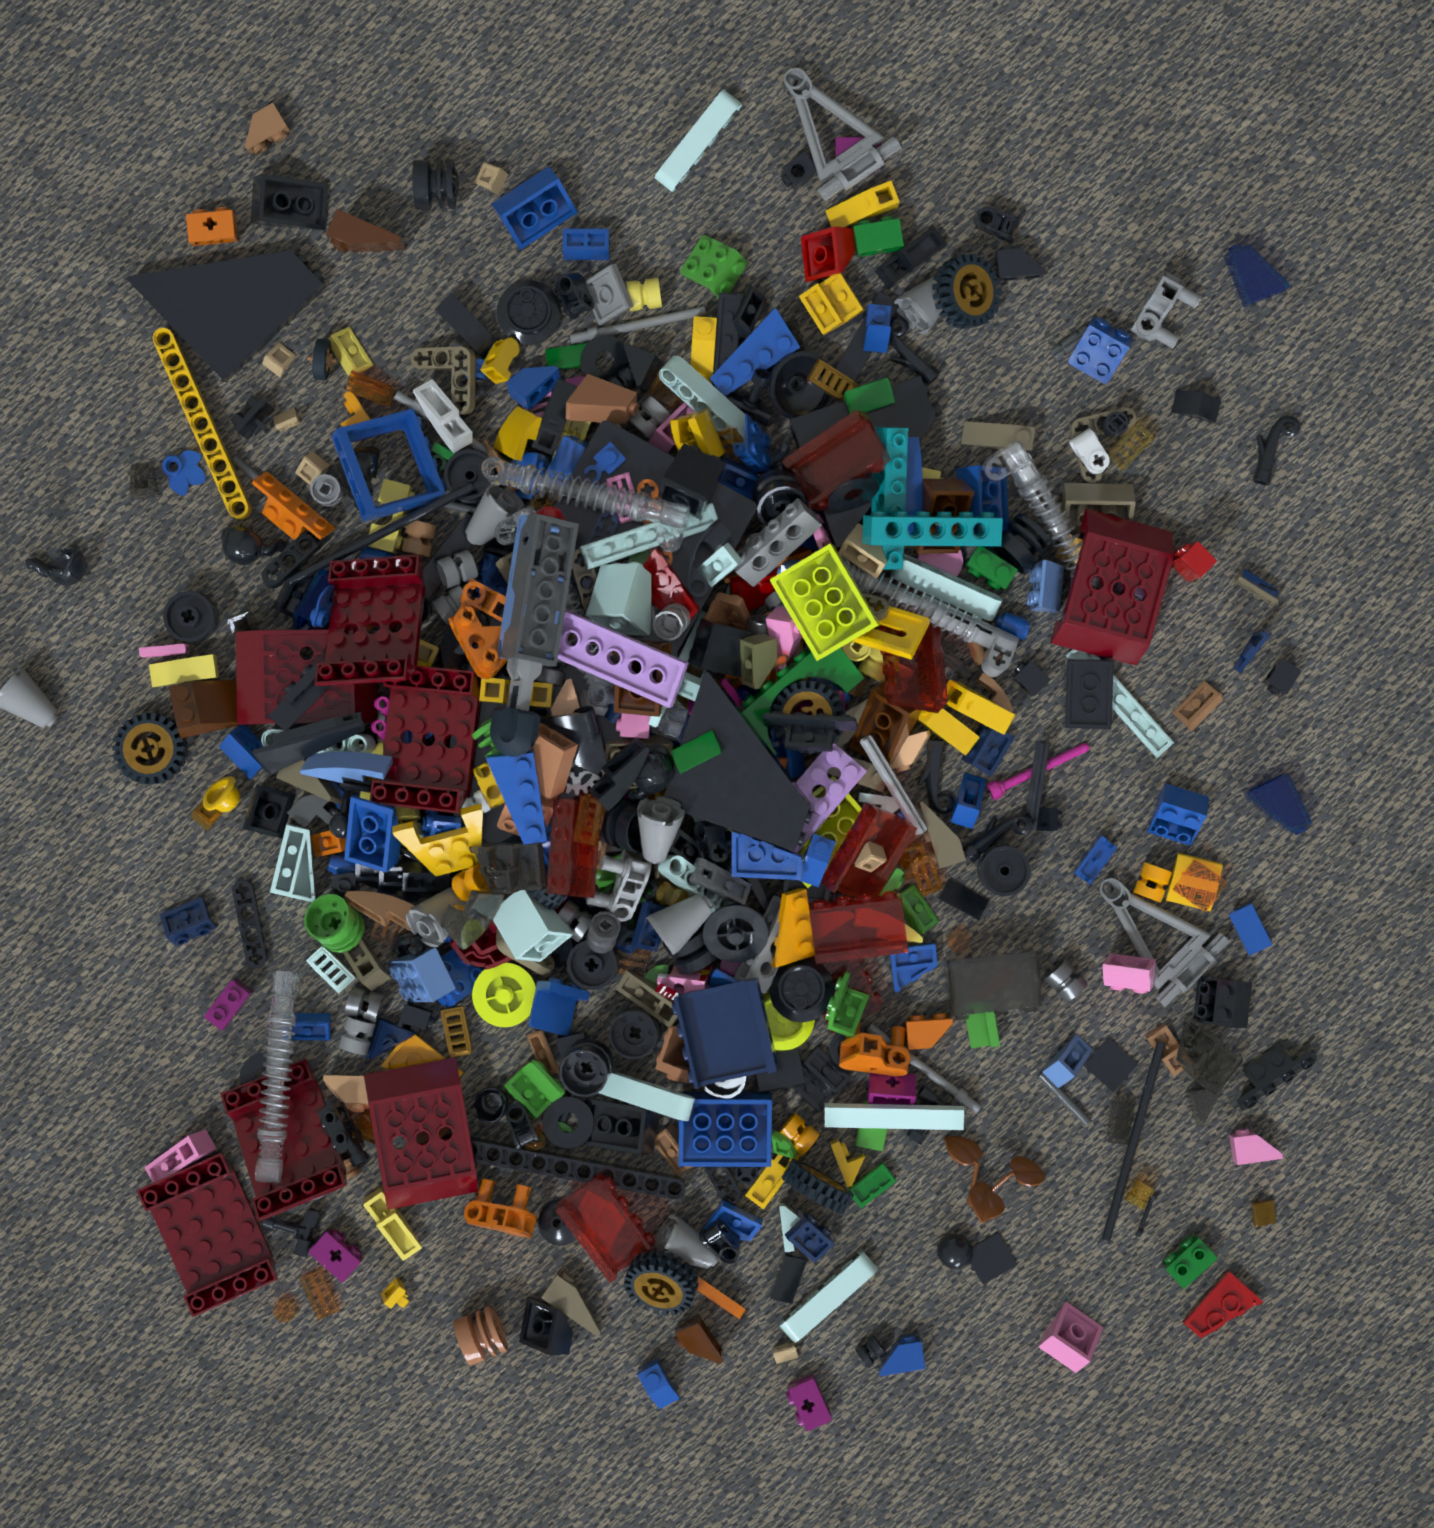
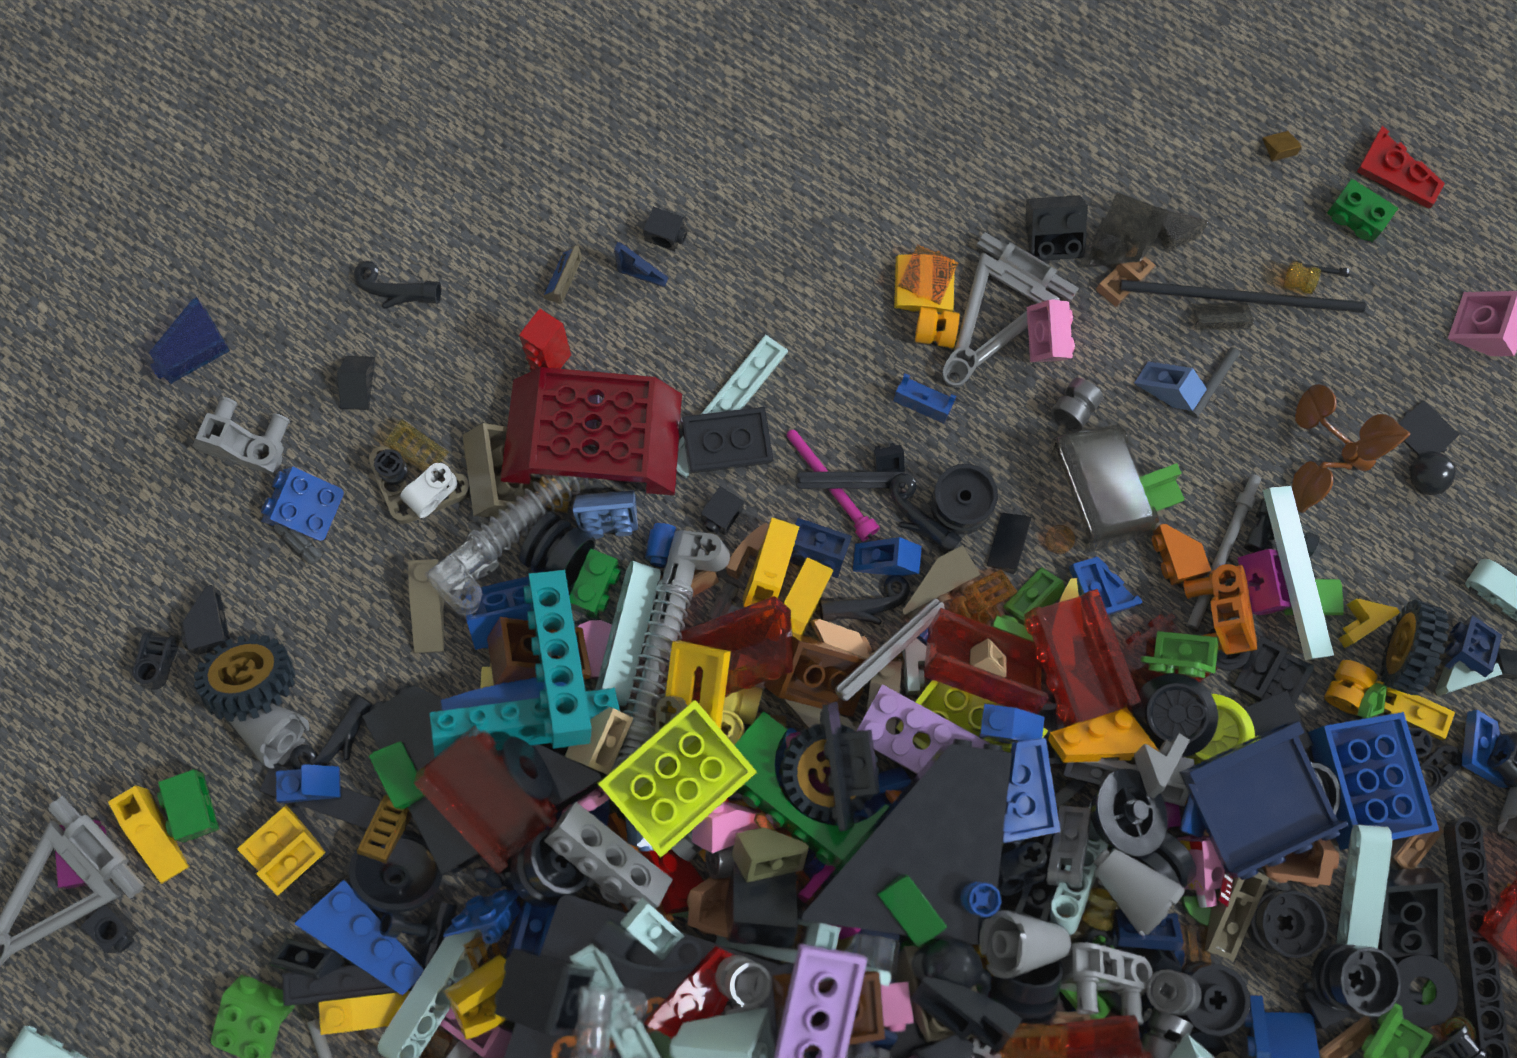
camera: 105 degrees left, 15 degrees down
red slope [801,226,855,282] -> none
green plate [848,1162,897,1209] -> none
black slope [875,226,948,290] -> none
black piece [1083,1038,1138,1092] -> none
blue slope [1147,783,1209,846] -> none
medium nougat slope [1172,680,1223,732] -> none
blue hinge [1229,901,1272,956] -> none
bright pink slope [1229,1128,1283,1165] -> none
black bracket [1237,1044,1317,1110] -> none
clear blue slope [1243,773,1313,835] -> none
none -> blue wheel [960,882,1001,917]
none -> light grey slope [1134,733,1190,799]

